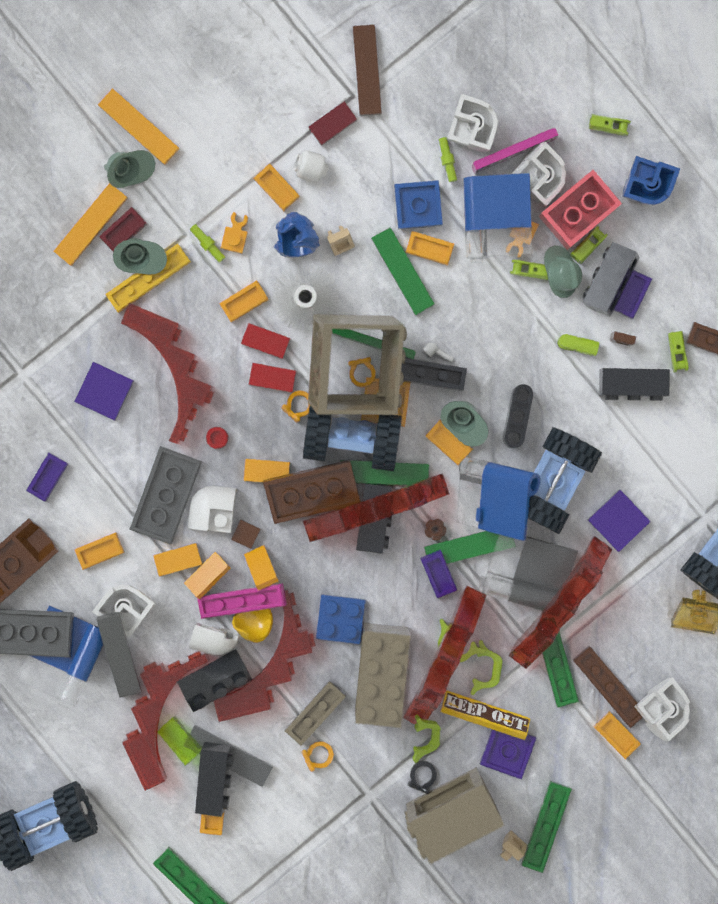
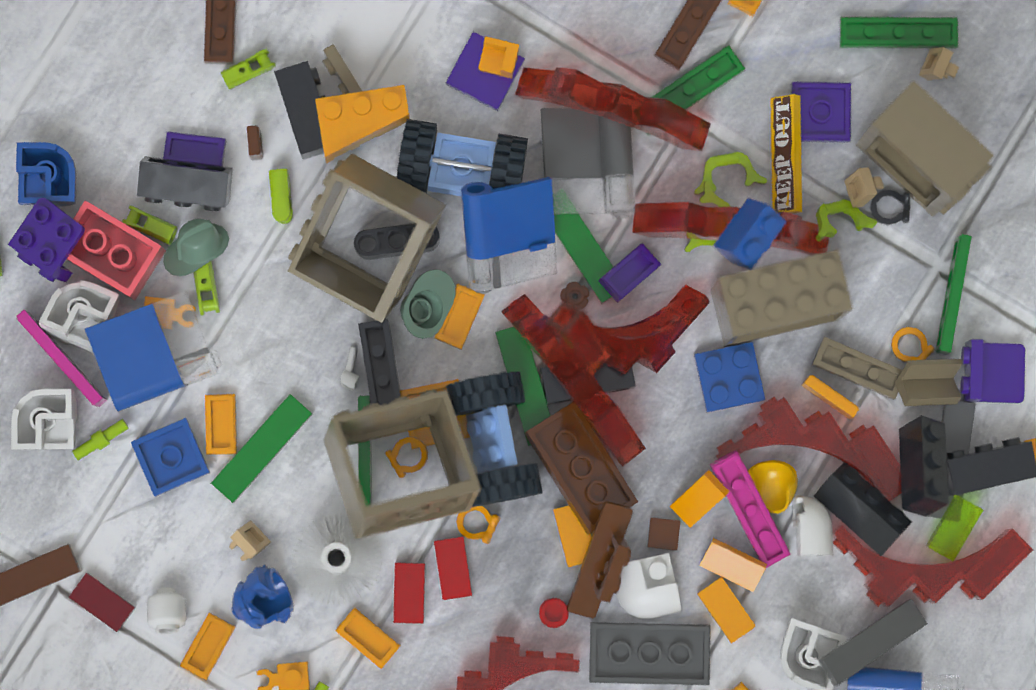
camera: 115 degrees left, 5 degrees down
none -> dark purple bracket [8,198,85,283]
none -> dark tan window [288,154,447,323]
none -> light orange wedge [315,85,410,164]
none -> dark tan plate [322,44,362,95]
none -> light orange panel [478,36,519,79]
none -> clear red arch [544,284,710,376]
none -> reddish brown bracket [567,501,633,618]
none -> blue brick [713,198,786,270]
none -> light orange tile [801,375,859,419]
none -> tan tile [844,167,884,208]
none -> dark tan panel [895,359,963,406]
none -> black brick [899,415,949,517]
none -> green tile [935,234,972,355]
none -> dark purple bracket [960,339,1025,404]

